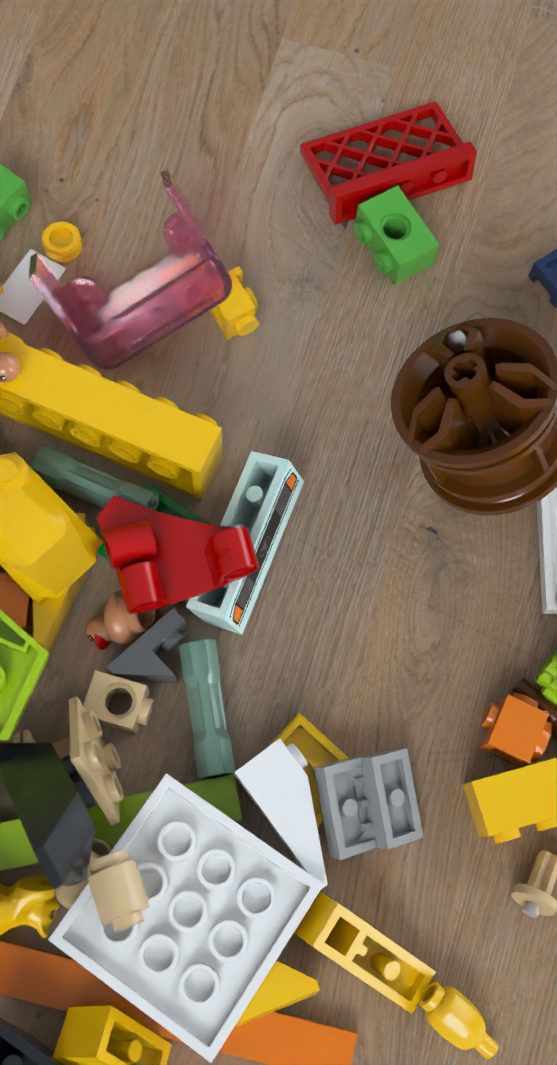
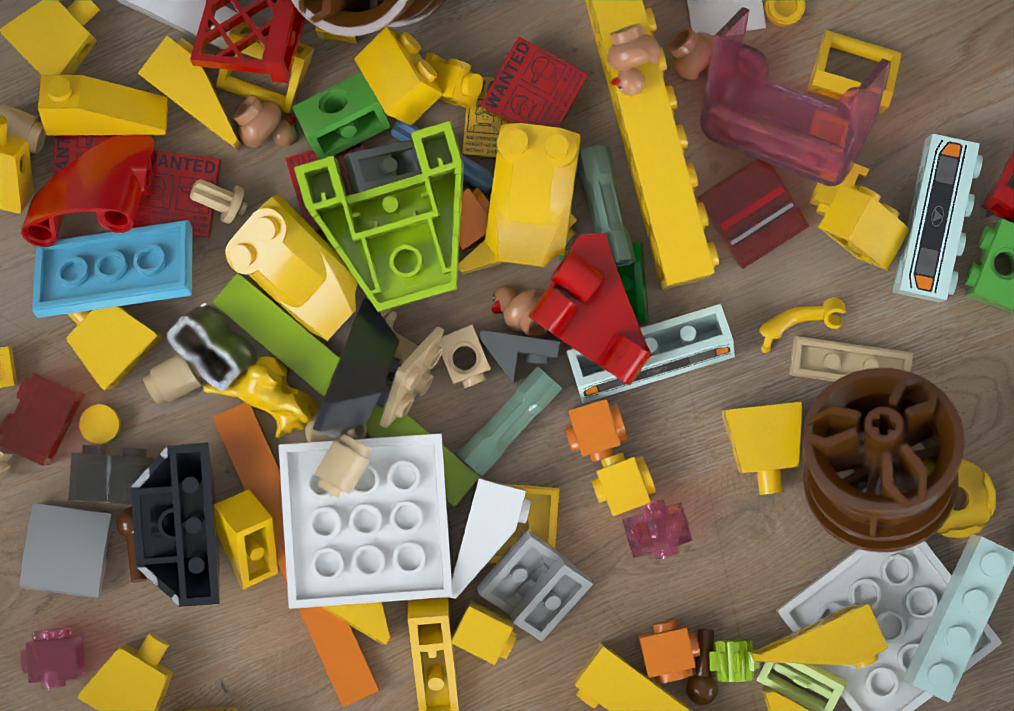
camera: 65 degrees right, 15 degrees up
none -> yellow brick [451,600,517,665]
none -> orange brick [565,399,628,462]
none -> yellow brick [591,452,656,516]
none -> clear pink brick [622,499,693,559]
none -> nougat animal [667,27,730,80]
none -> clear red slope [696,155,809,269]
none -> yellow torso [722,402,802,495]
none -> yellow piece [759,297,846,354]
none -> tan tile [788,336,913,382]
none -> yellow tile [807,30,902,114]
none -> yellow brick [818,185,910,270]
none -> brick [893,134,983,302]

